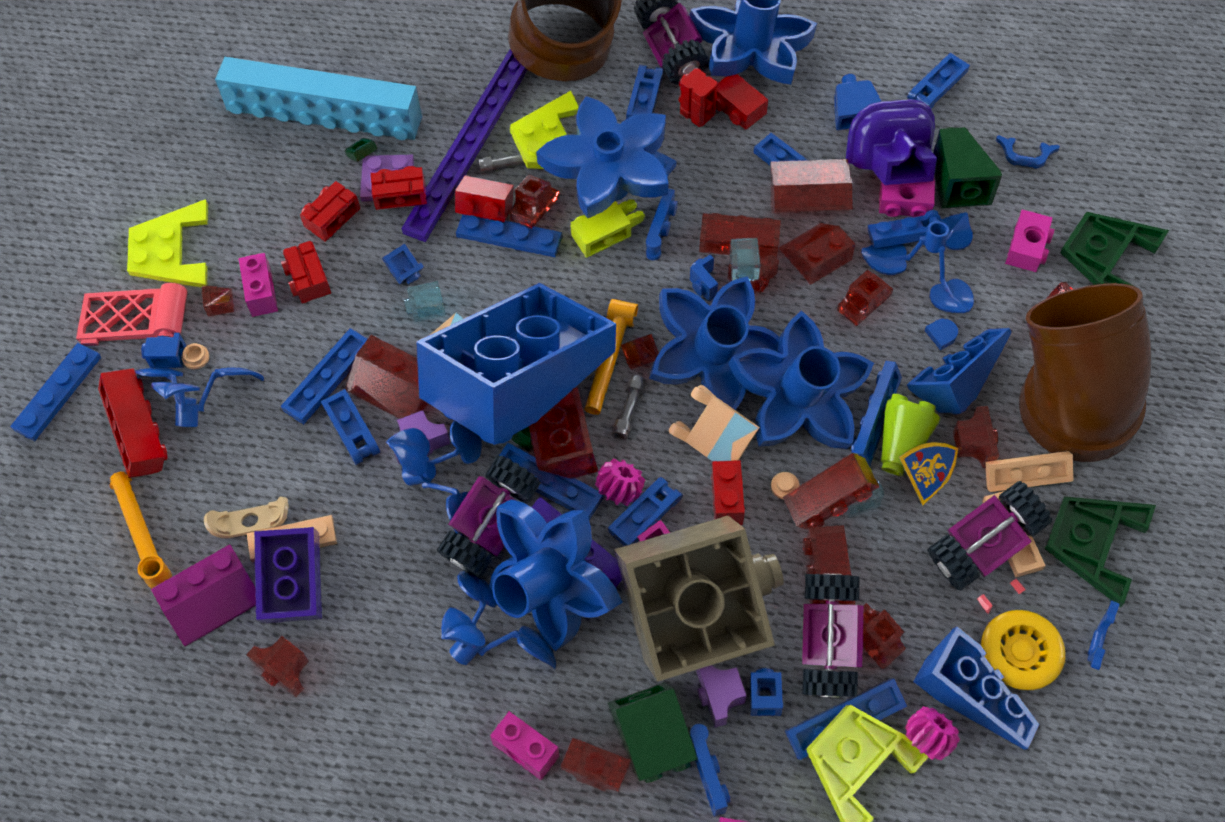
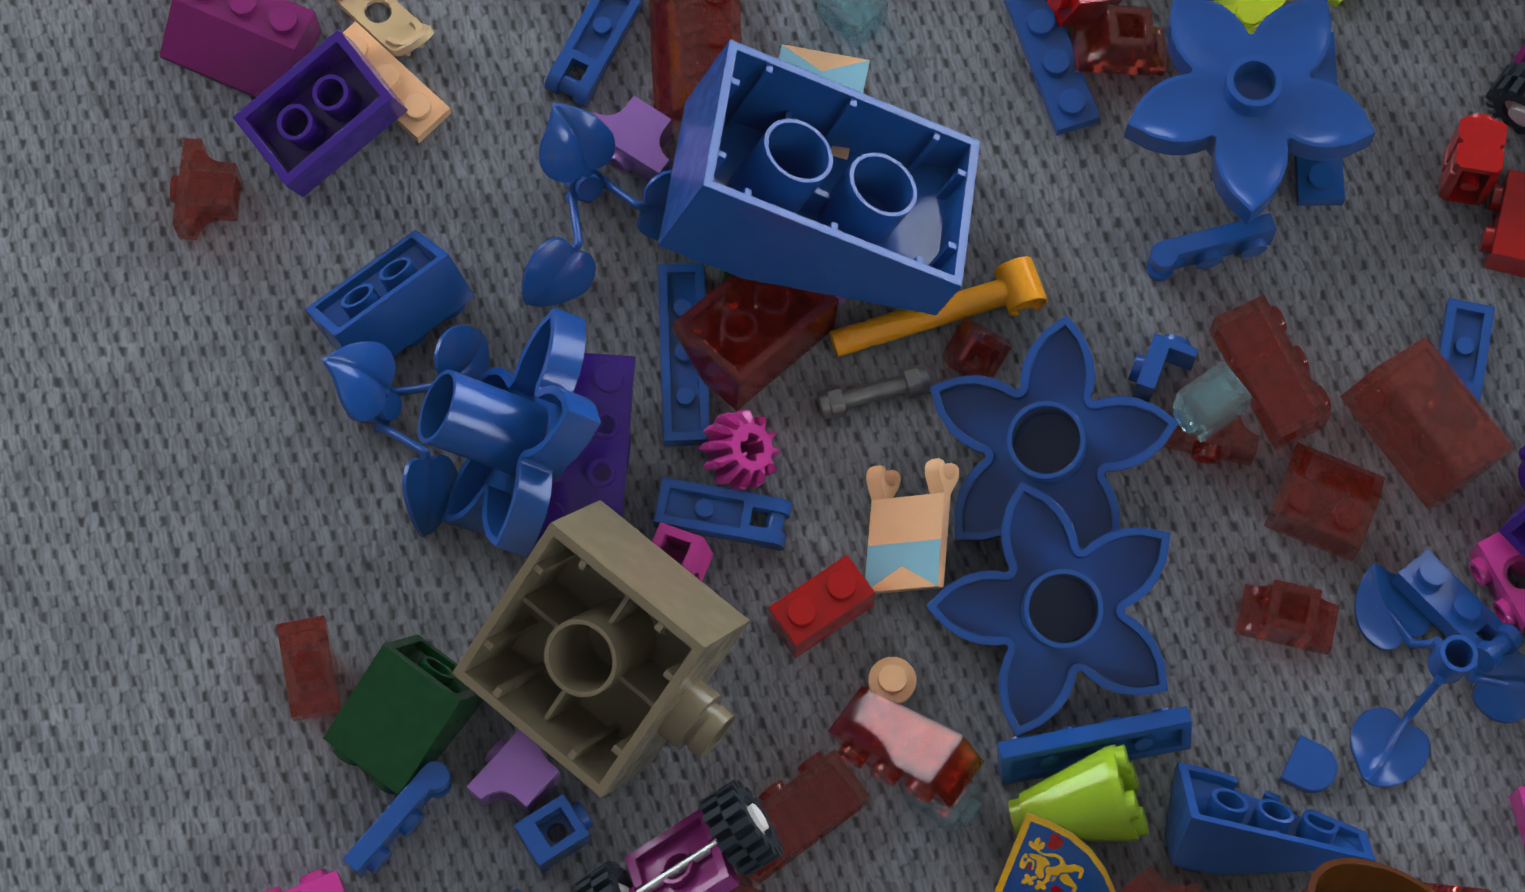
camera: 55 degrees right, 10 degrees up
plate [436,455,541,578] -> none
dark pink brick [490,711,560,780] -> none
neon yellow hinge [570,199,645,258] -> none
blue plate [626,65,664,119] -> none
none -> blue slope [304,229,475,357]

